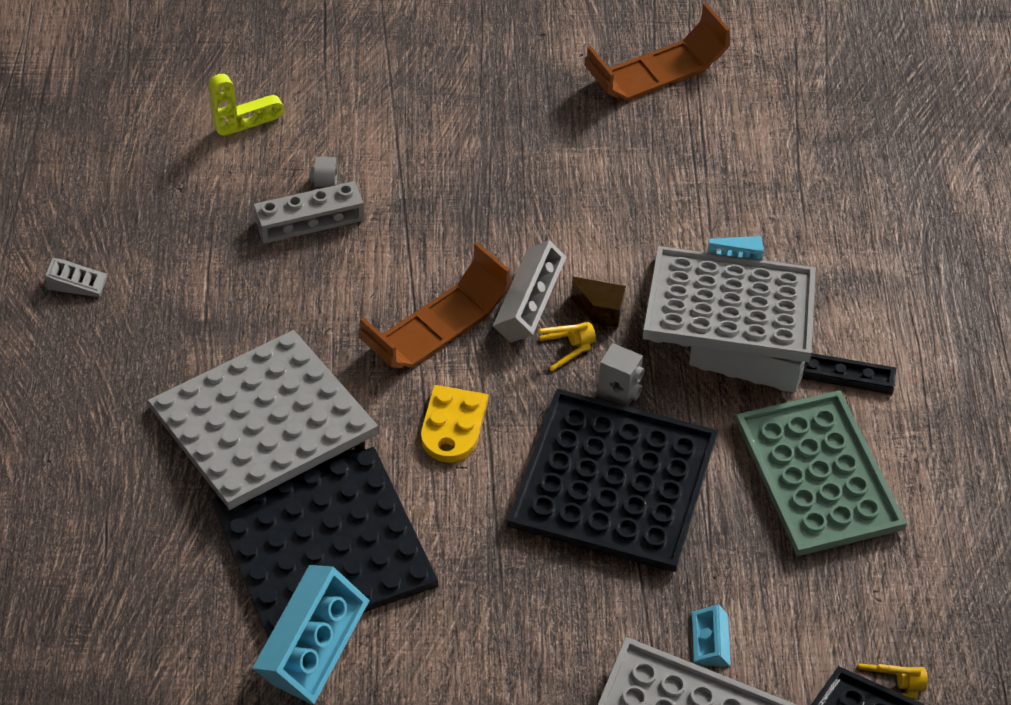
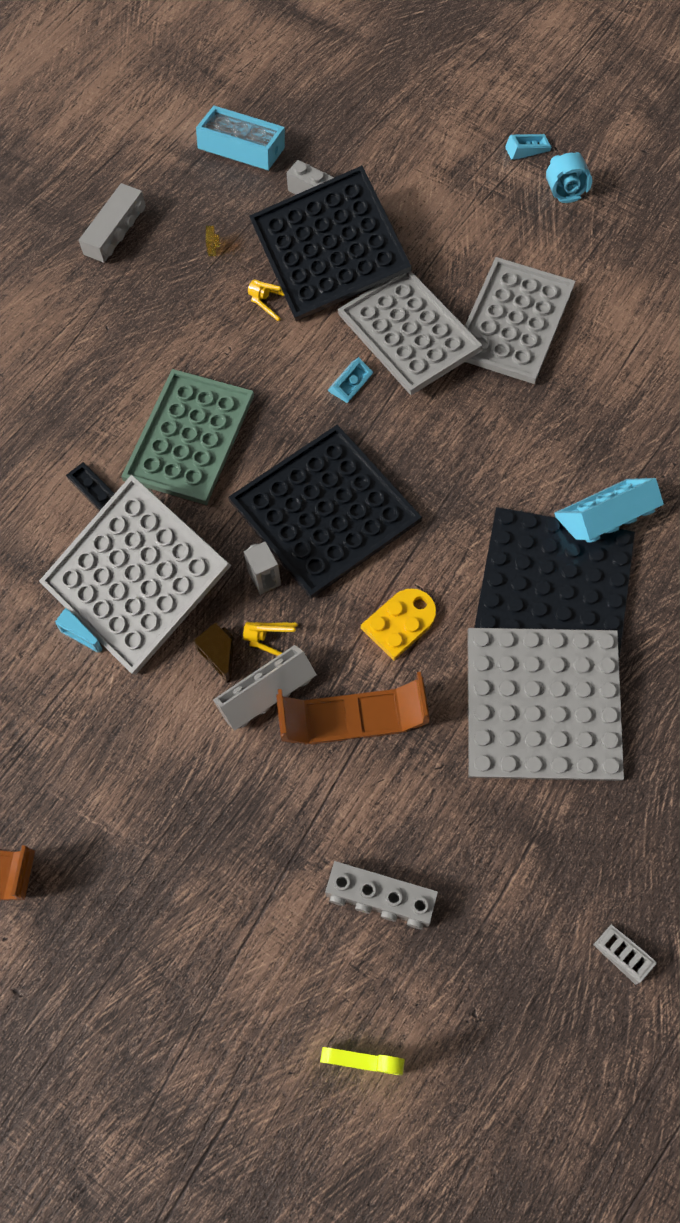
camera: 140 degrees left, 15 degrees up
light grey plate [310,156,338,188] -> none

